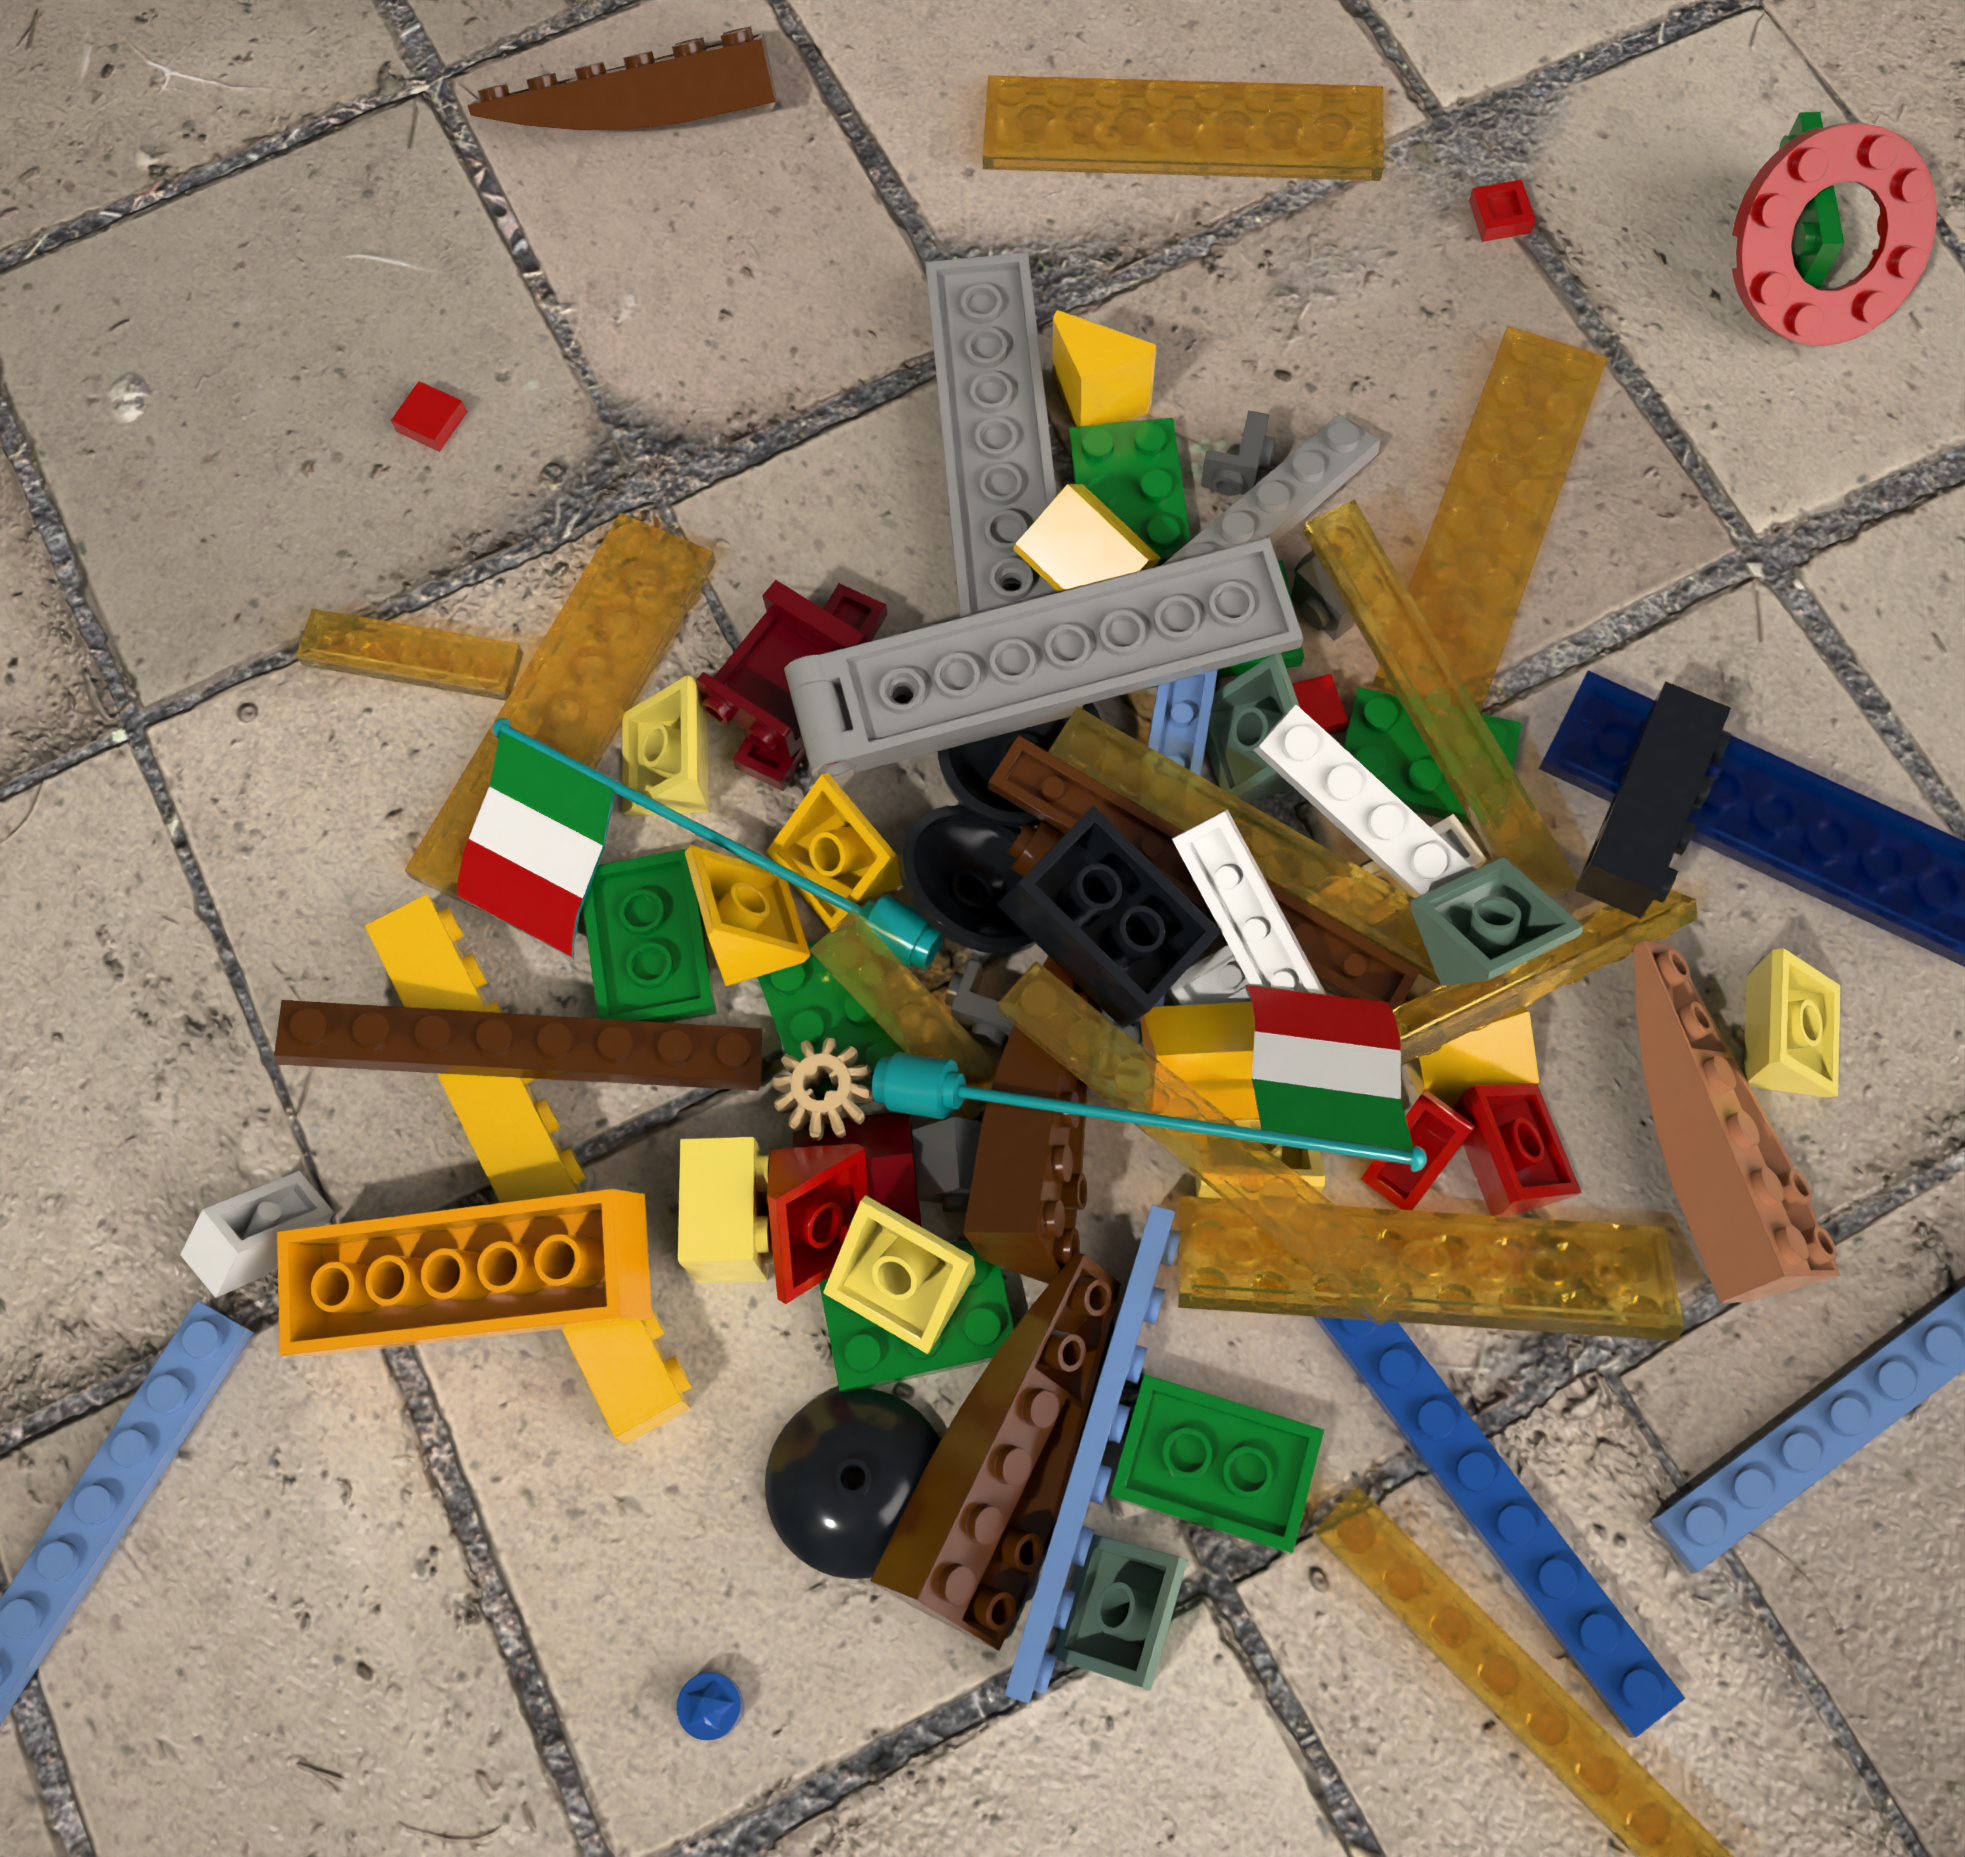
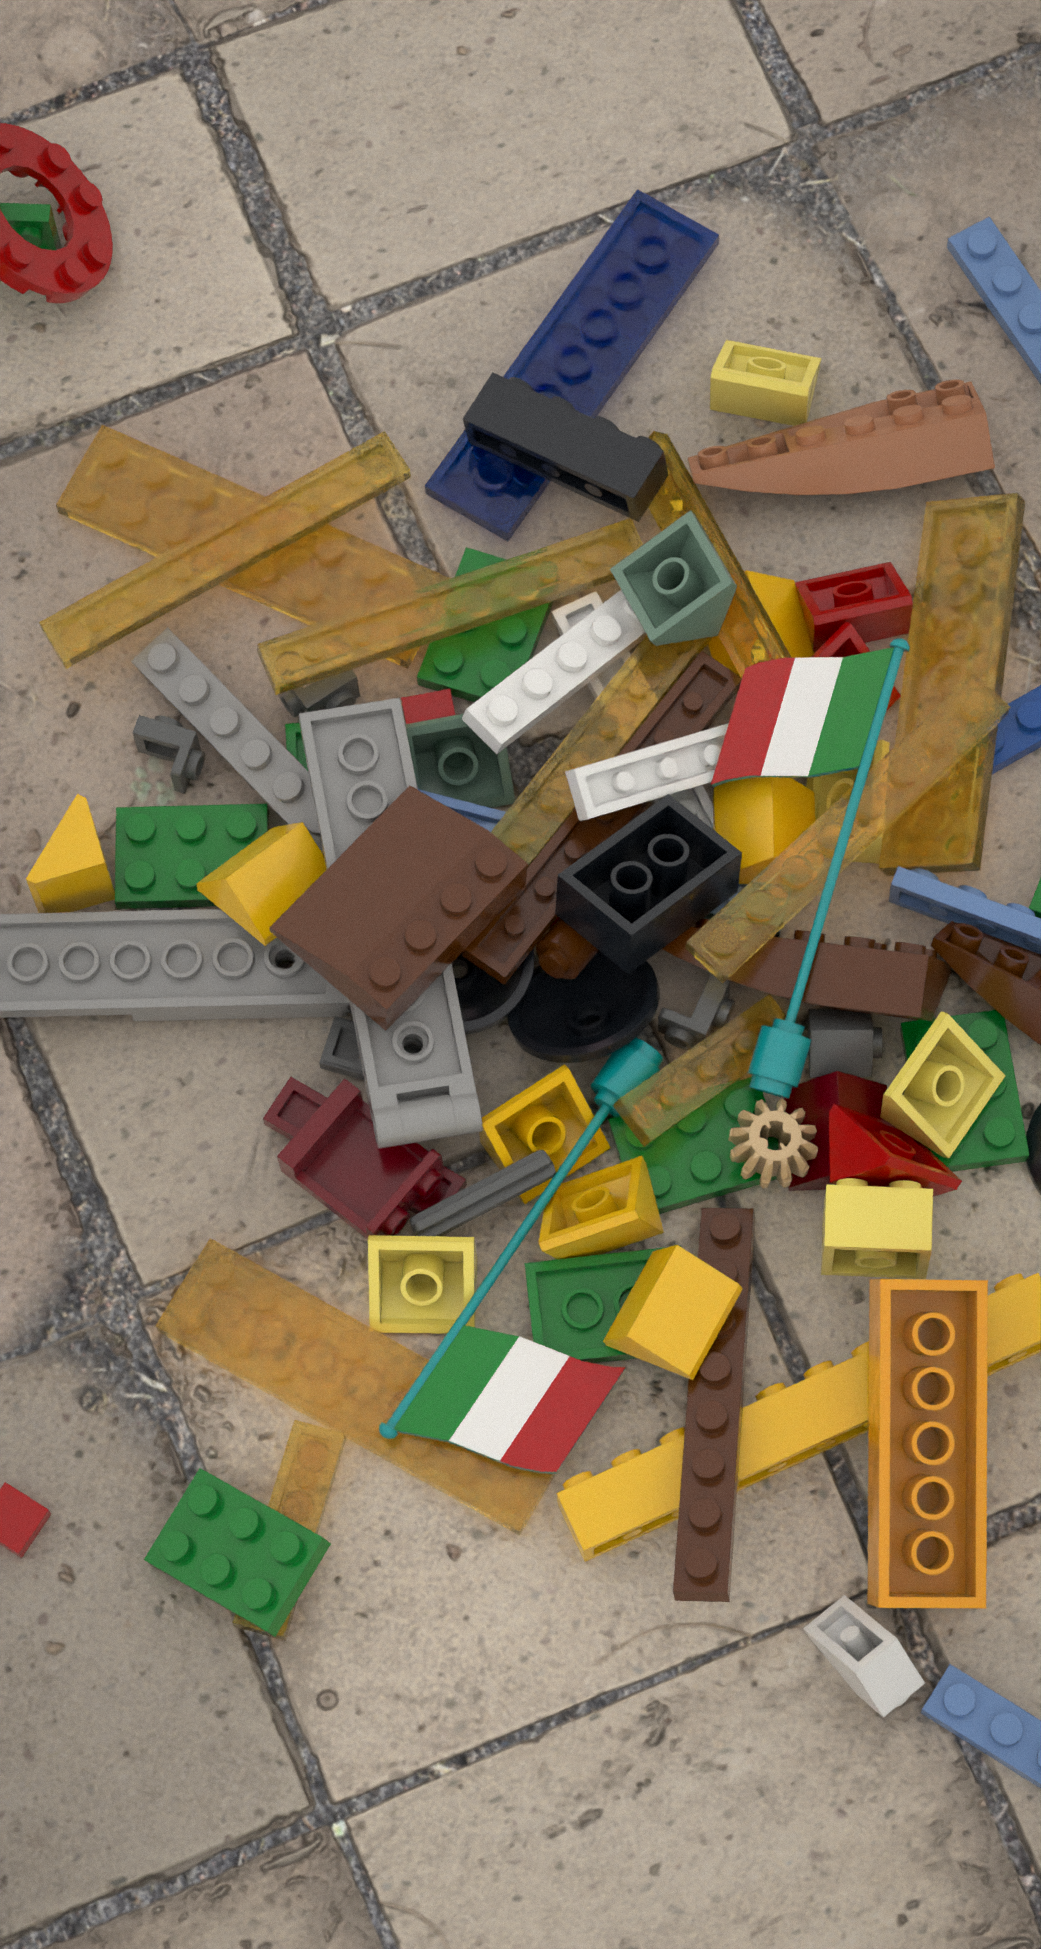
camera: 85 degrees left, 0 degrees up
none -> clear yellow plate [39,431,411,669]
none -> green plate [144,1468,331,1637]
none -> reddish brown slope [270,785,528,1031]
none -> dark grey axle [409,1150,556,1236]
none -> yellow slope [603,1245,743,1380]

